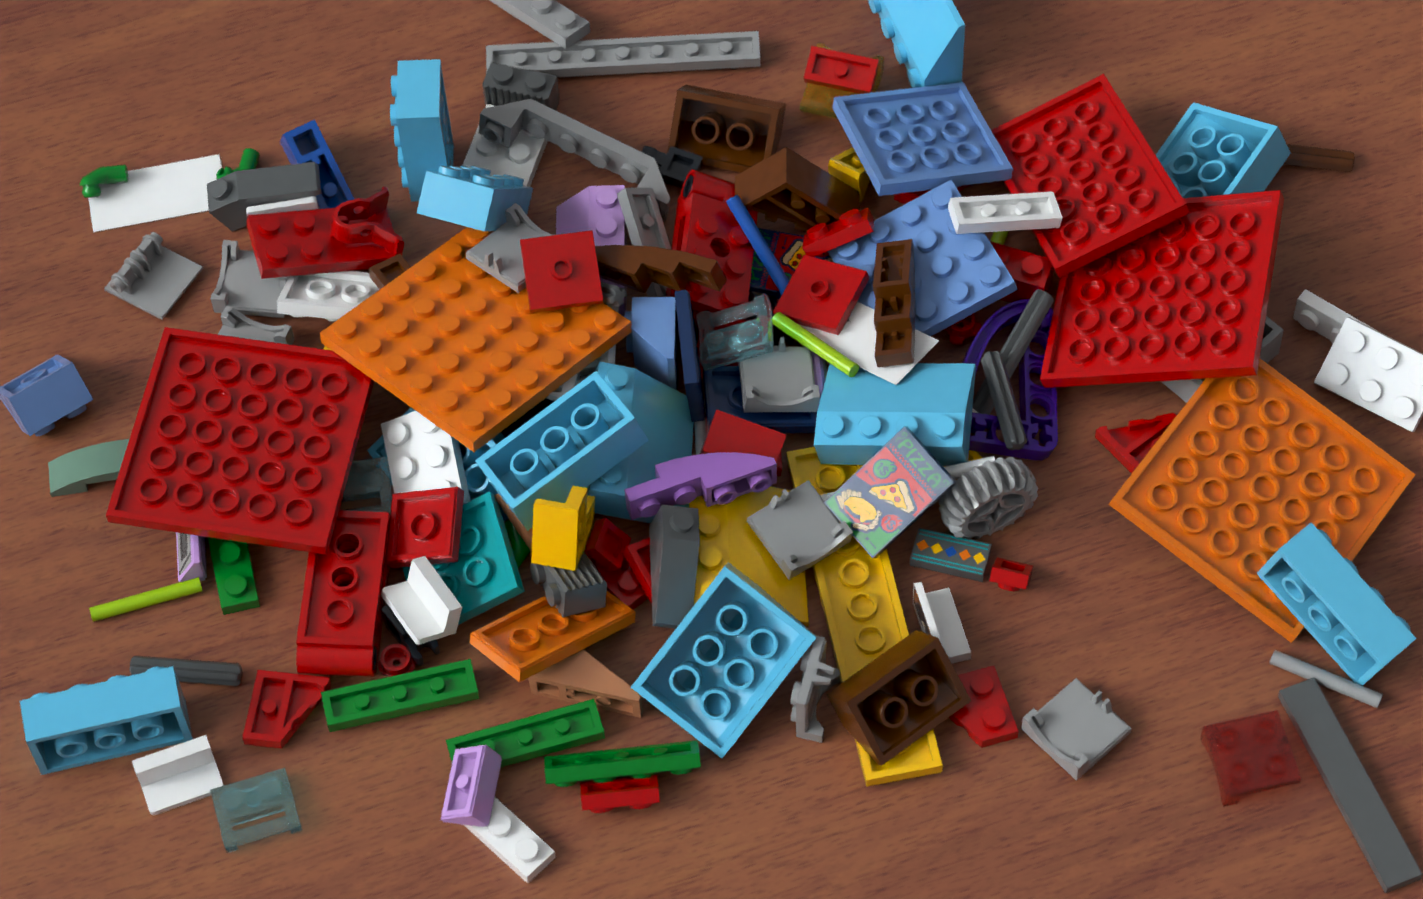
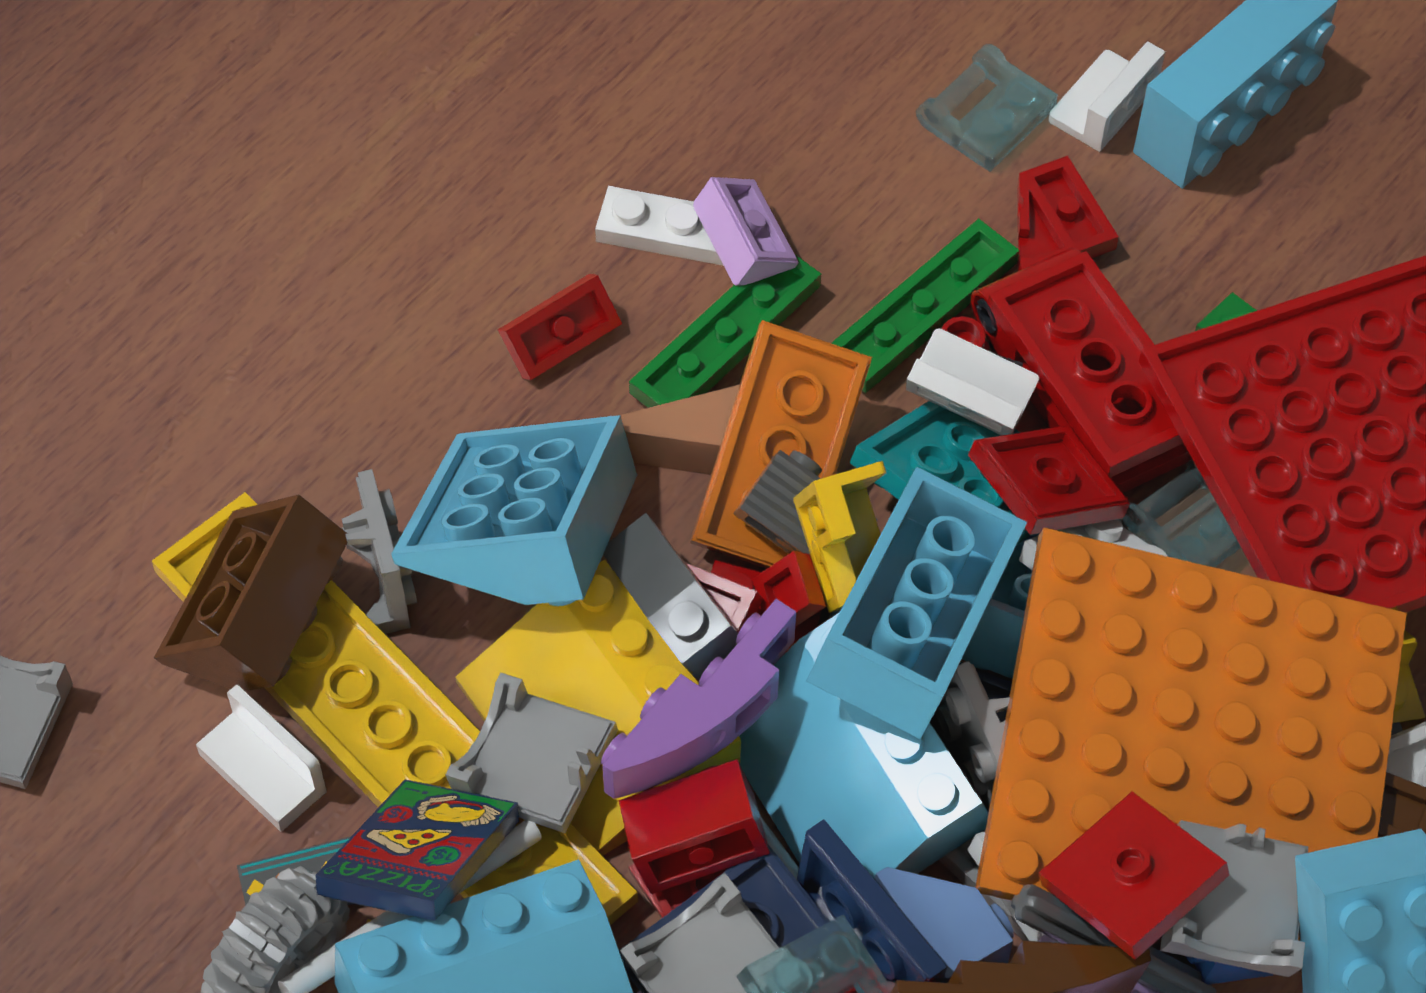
camera: 145 degrees right, 0 degrees up
lime bar [89,577,203,622] -> none
dark grey axle [130,656,242,686] -> none
green plate [544,740,701,787] -> none
red wing [948,665,1019,748] -> none
red plate [989,557,1034,591] -> none

